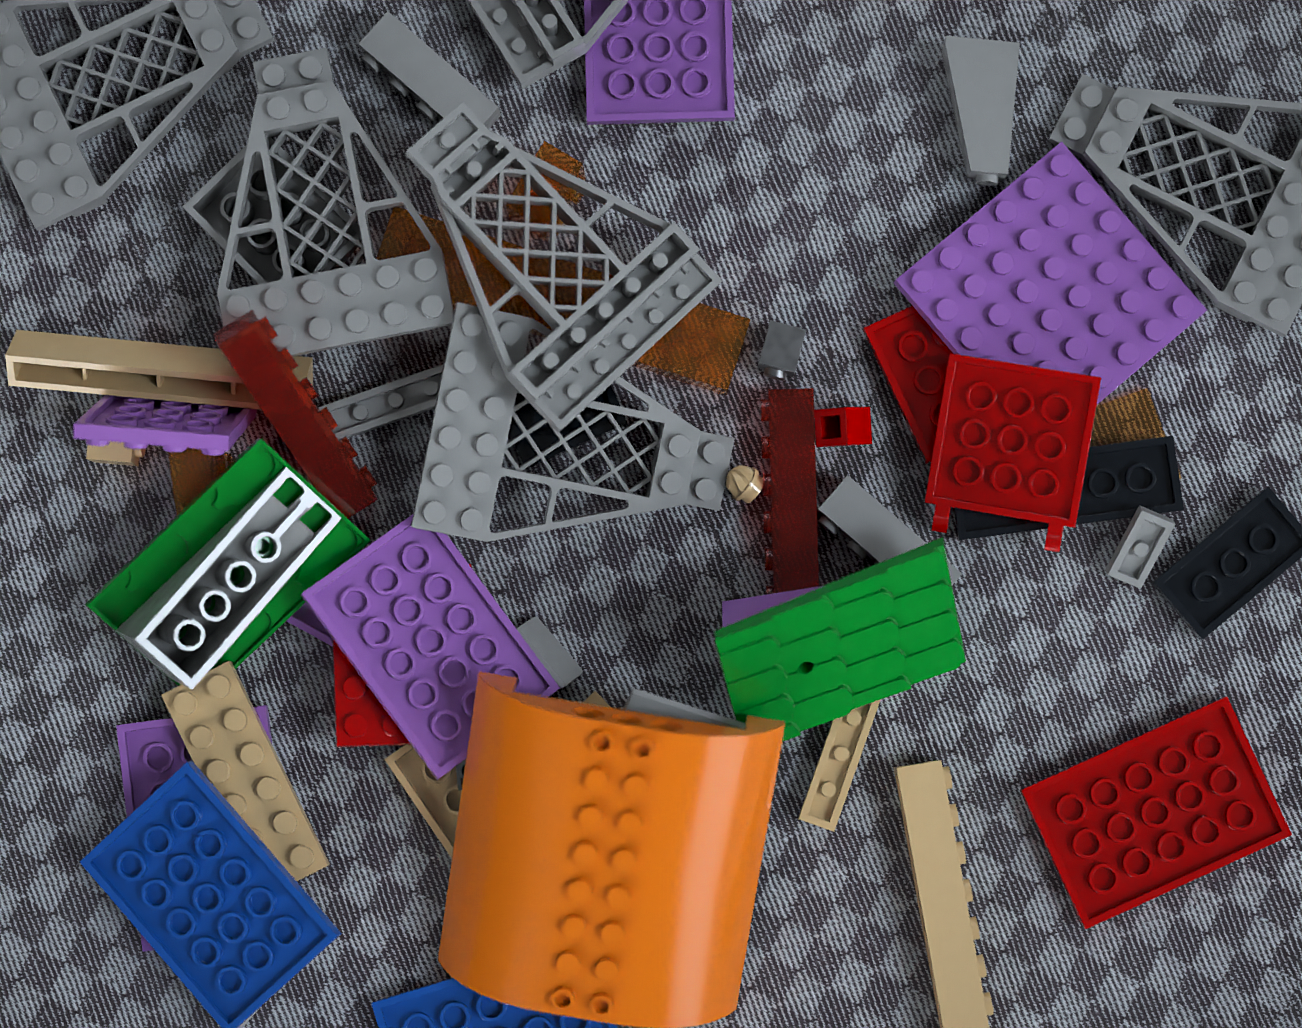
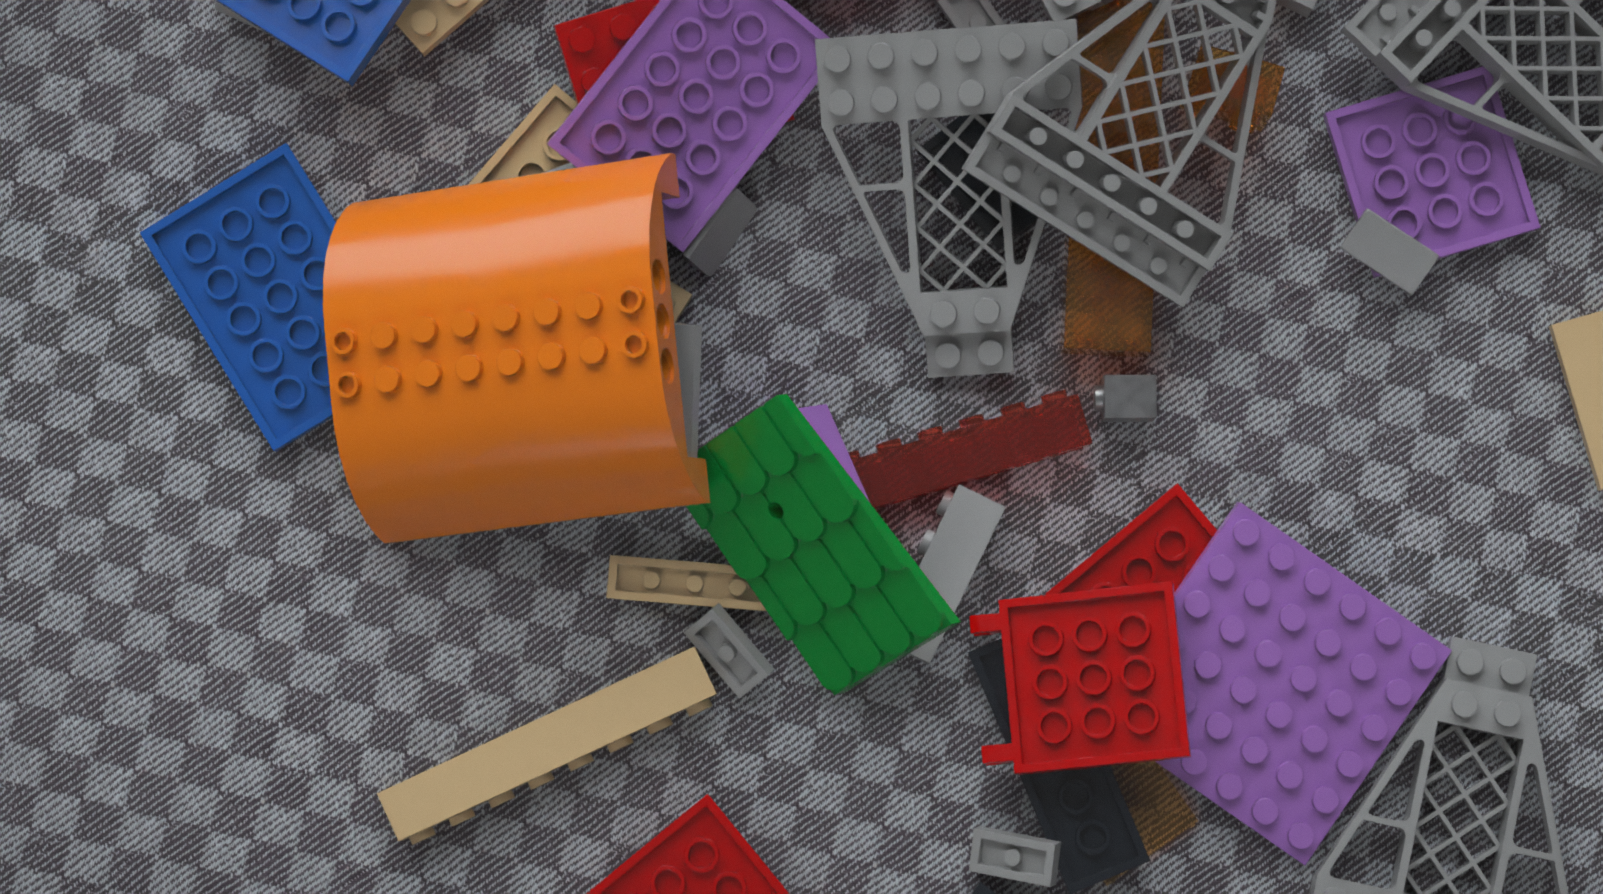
camera: 70 degrees right, 0 degrees up
tan plate [726,465,765,503] -> none
red brick [814,407,872,447] -> none
light grey slope [942,36,1020,186] -> none
none -> light grey plate [684,603,774,699]
none -> light grey slope [1340,209,1439,296]

